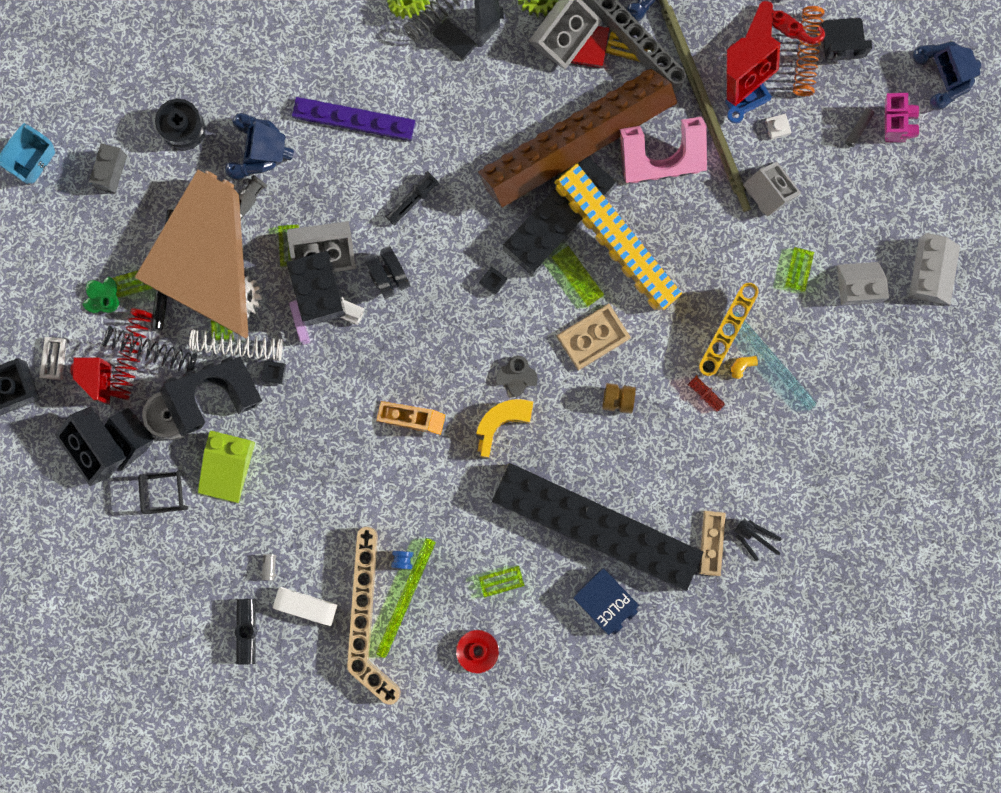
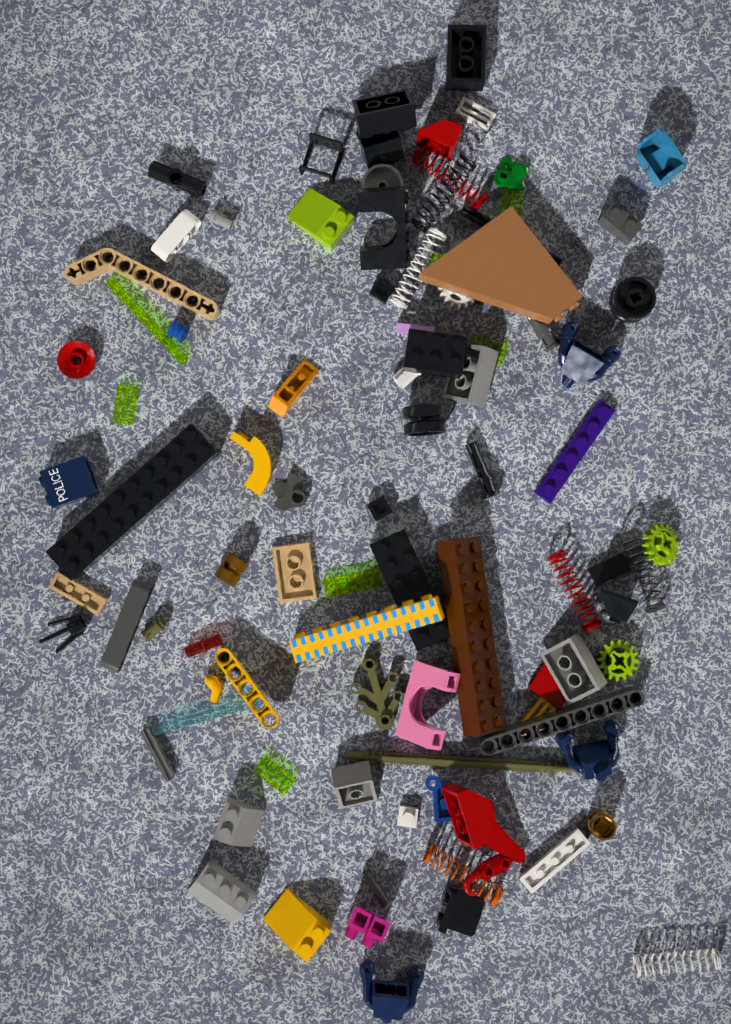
camera: 115 degrees right, 5 degrees up
none -> dark grey beam [100,578,154,673]
none -> olive pin [141,617,167,641]
none -> dark grey axle [141,727,175,781]
none -> yellow slope [263,888,332,962]
none -> olive plant [350,656,404,730]
none -> red piece [547,549,602,632]

